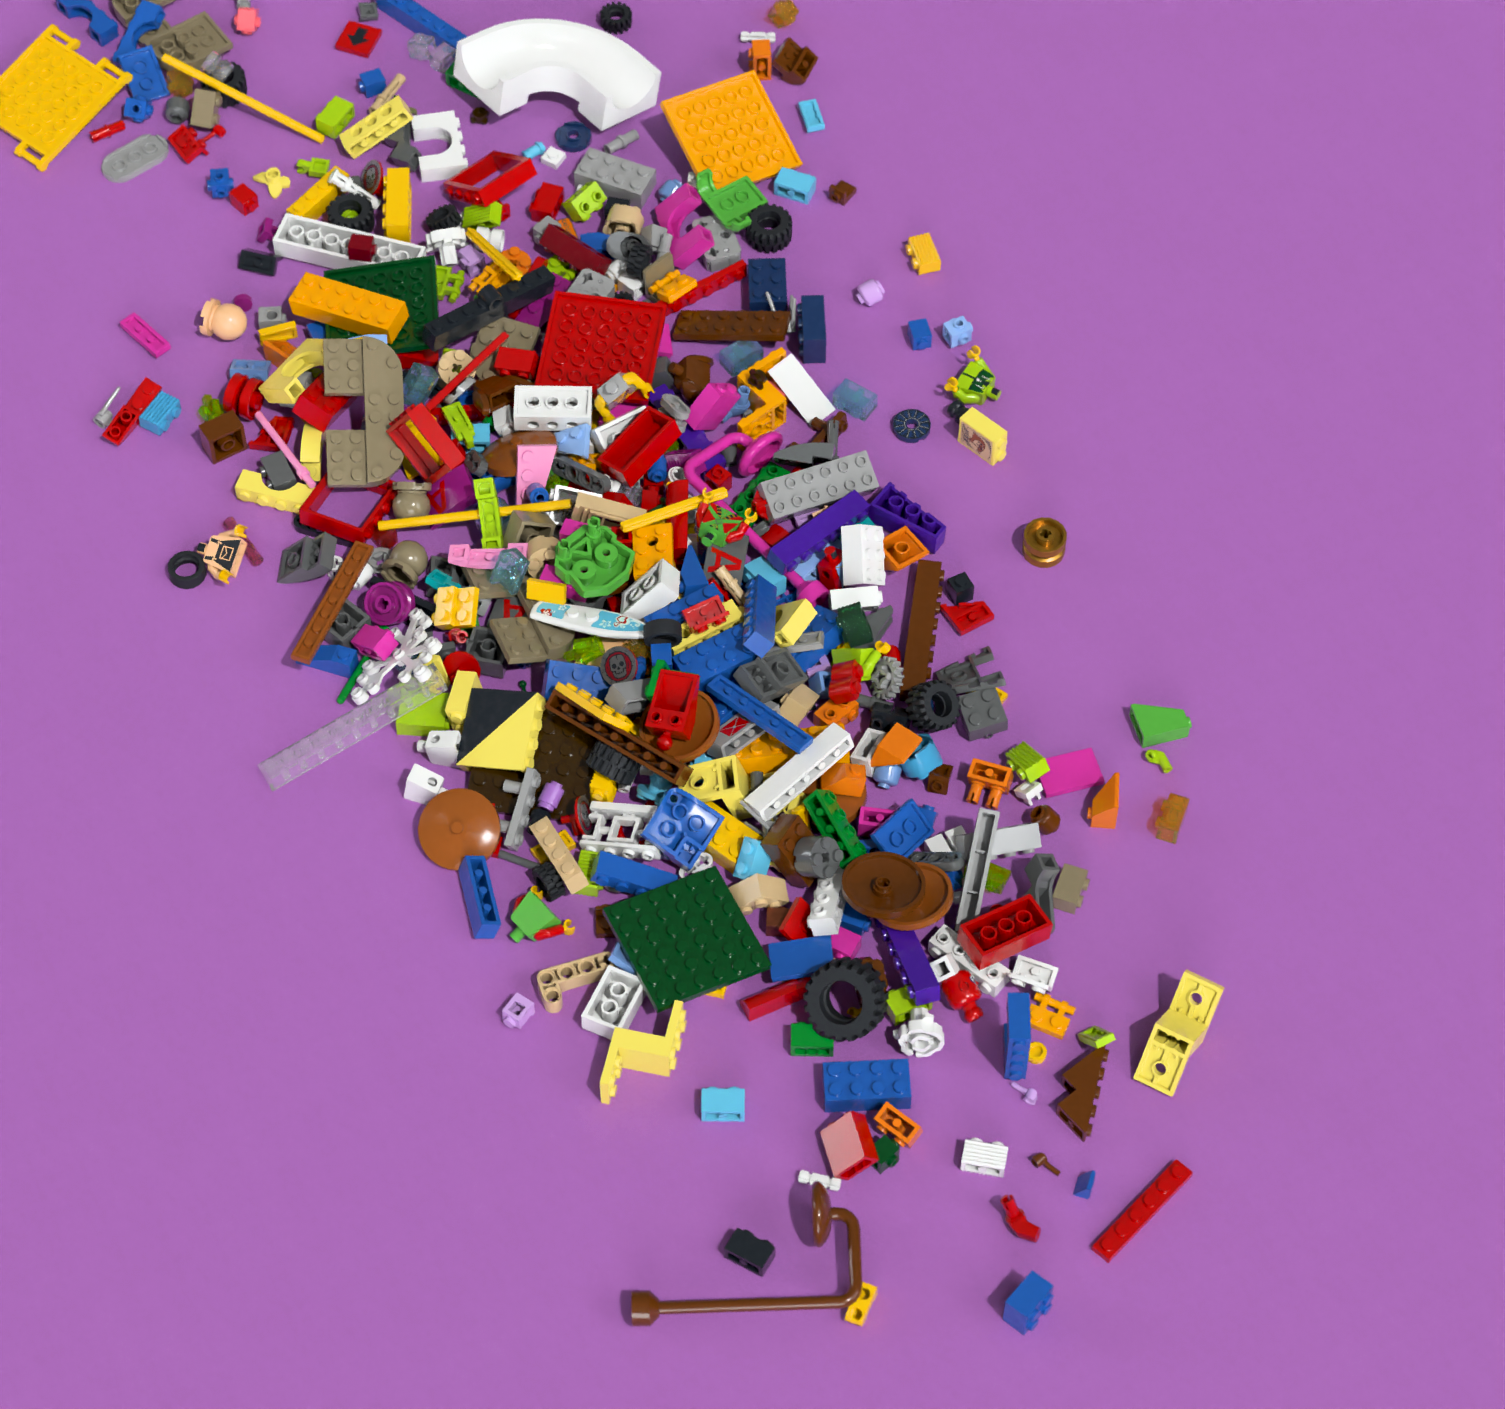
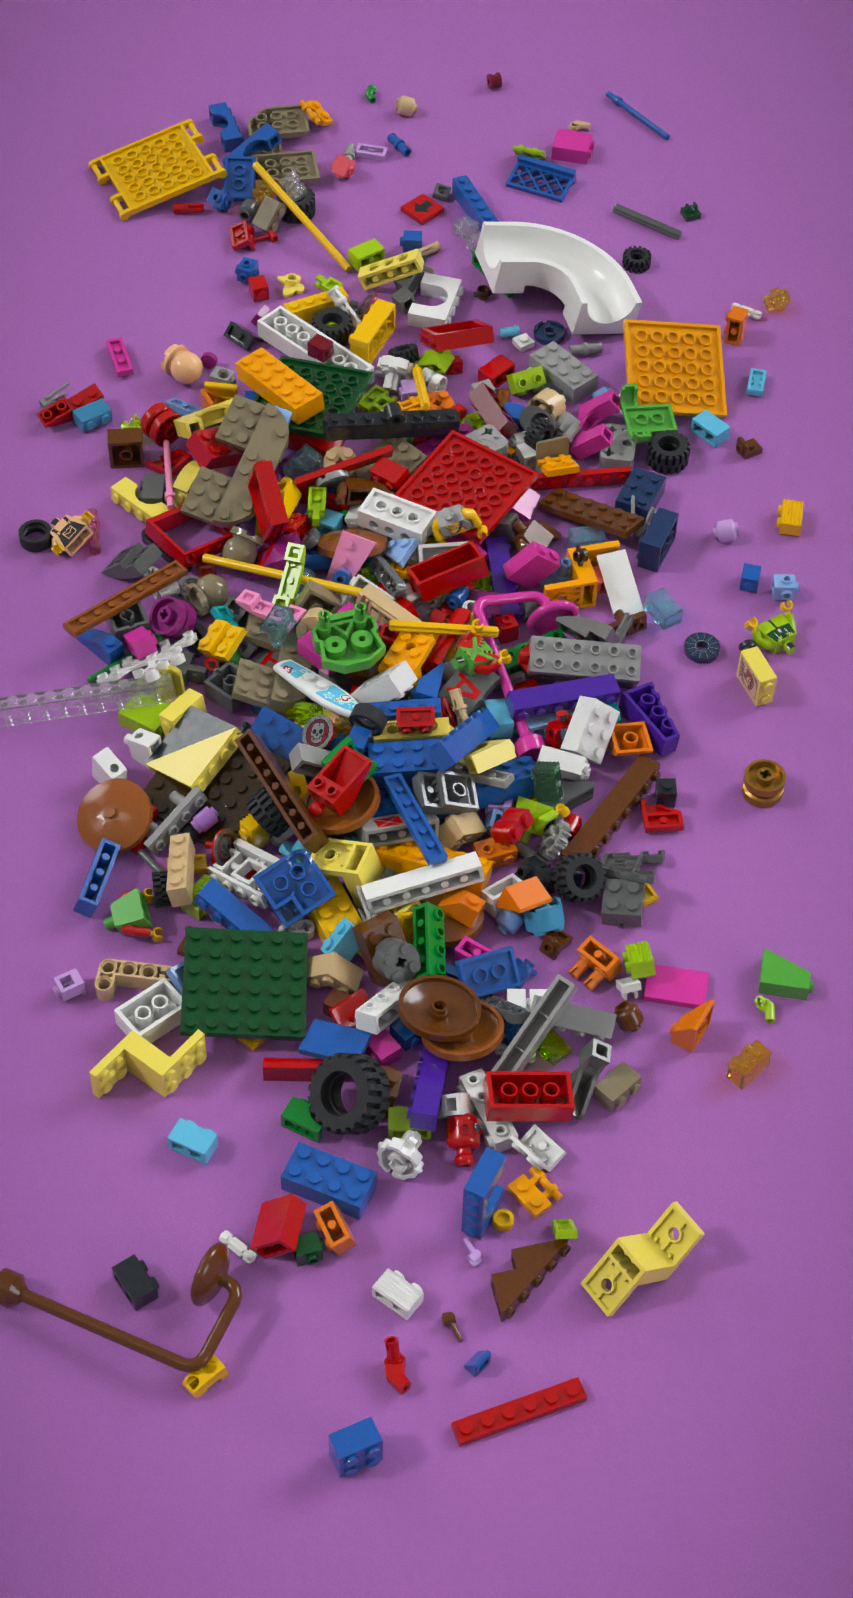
camera: 25 degrees right, 5 degrees down
light grey tile [101,134,169,183] -> none
red shield [443,651,481,685] -> none
yellow tile [527,578,567,605] -> none
yellow plate [555,682,632,732] -> none
light grey brick [658,394,691,433] -> none
reddish brown brick [771,37,819,85] -> none

